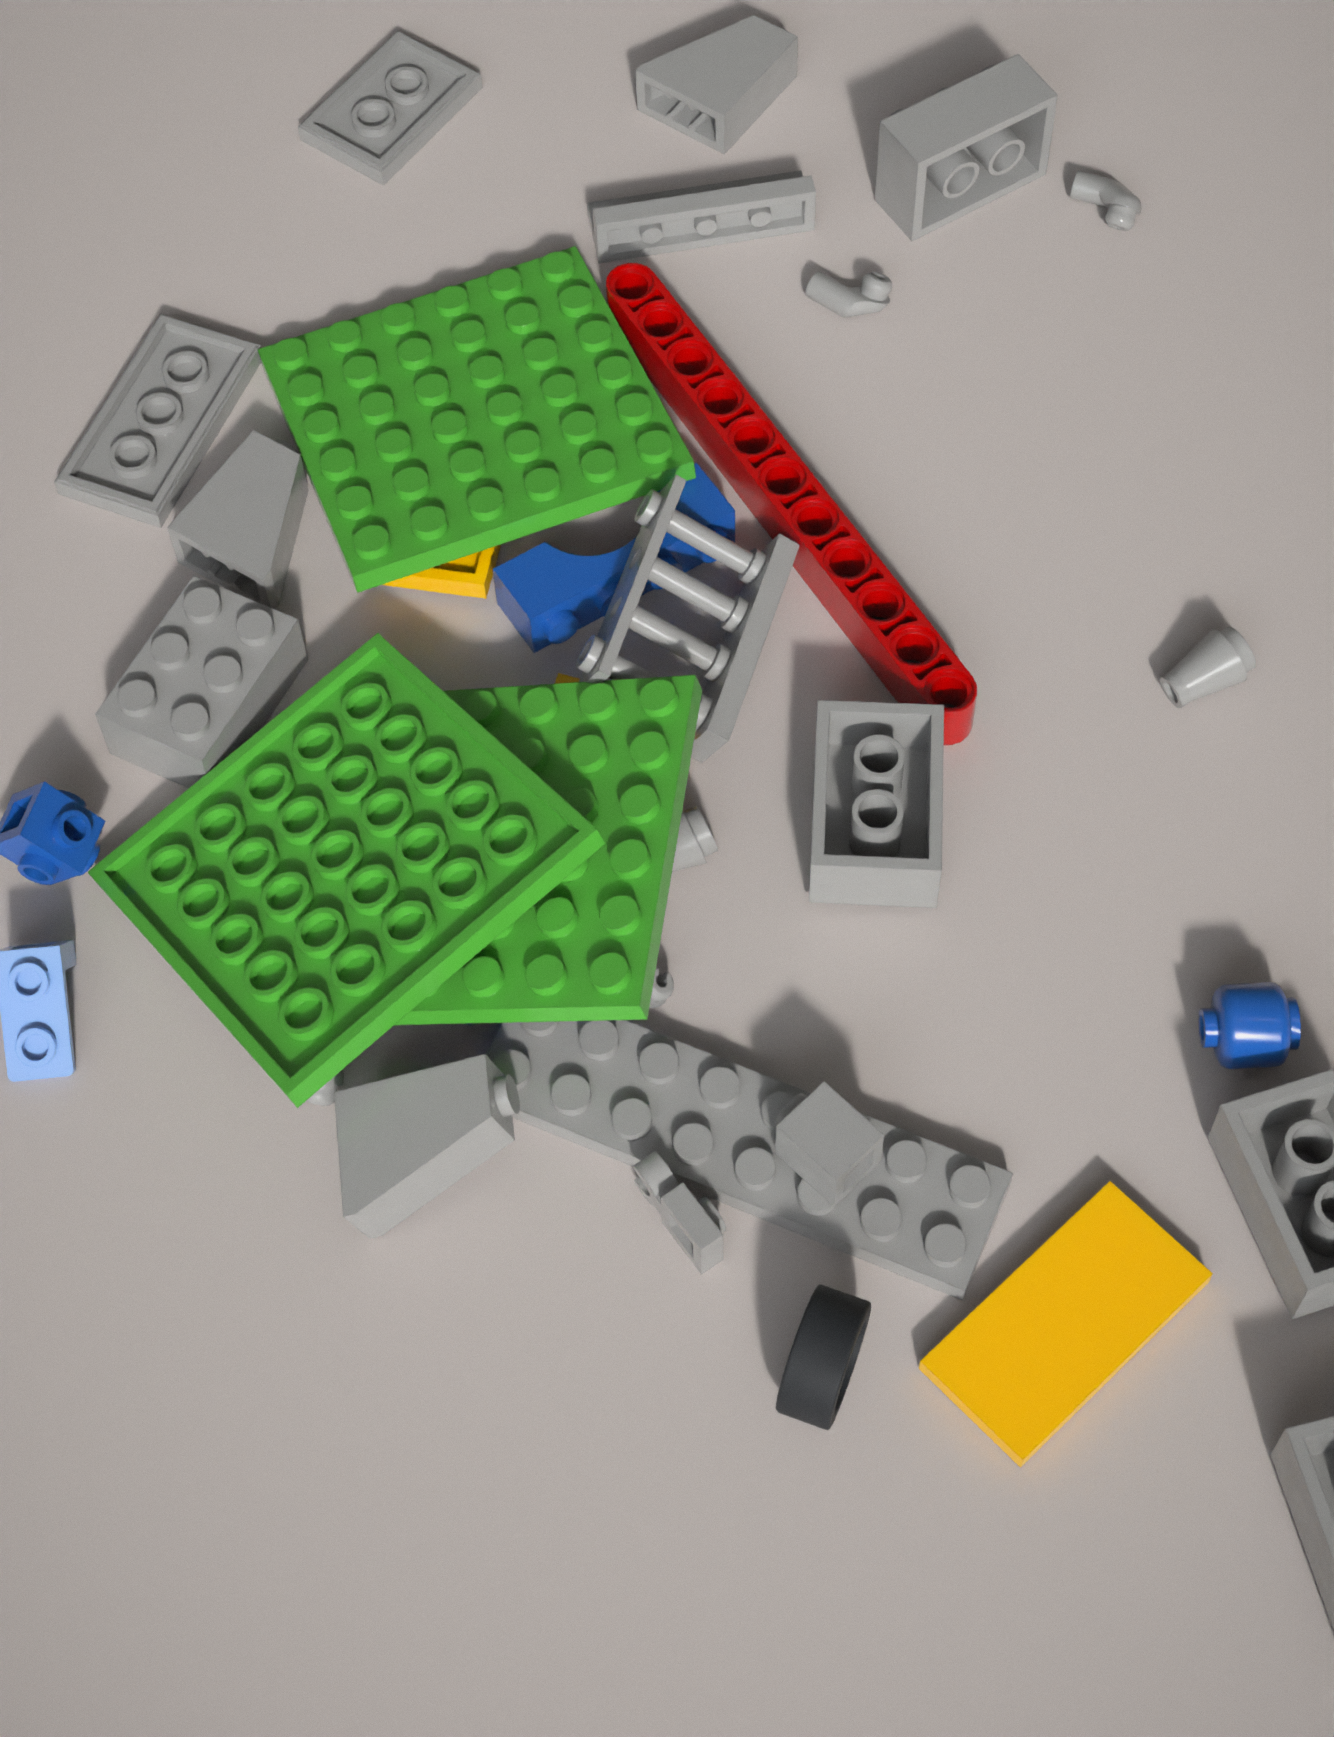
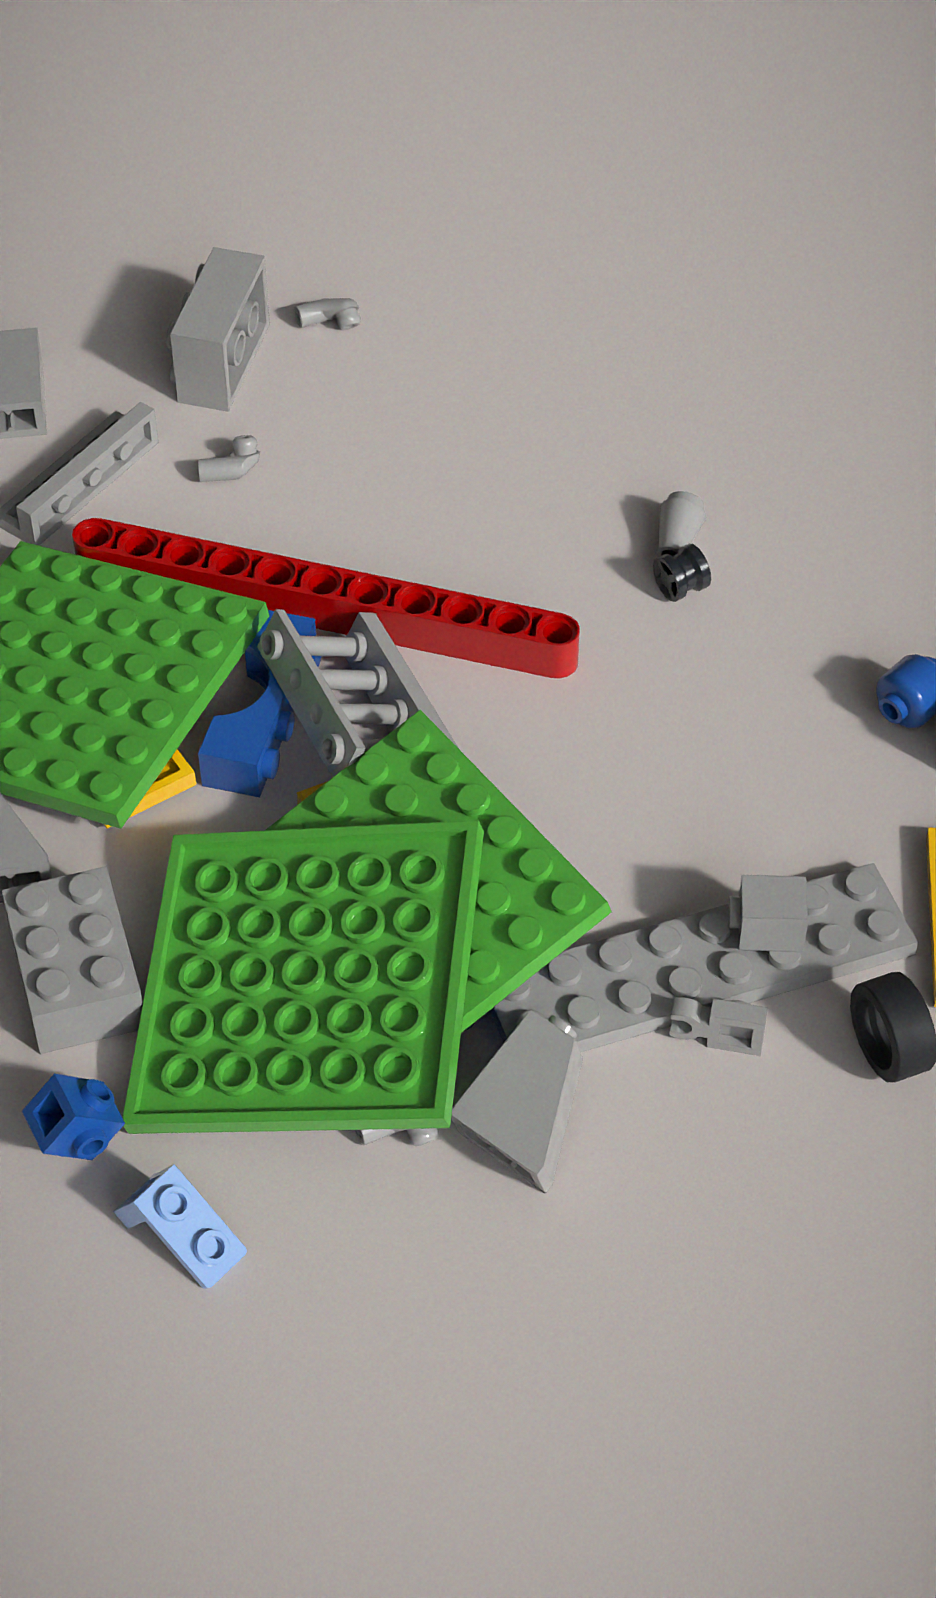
camera: 45 degrees left, 10 degrees down
light grey brick [809,700,944,908] -> none
none -> black wheel [653,543,711,602]

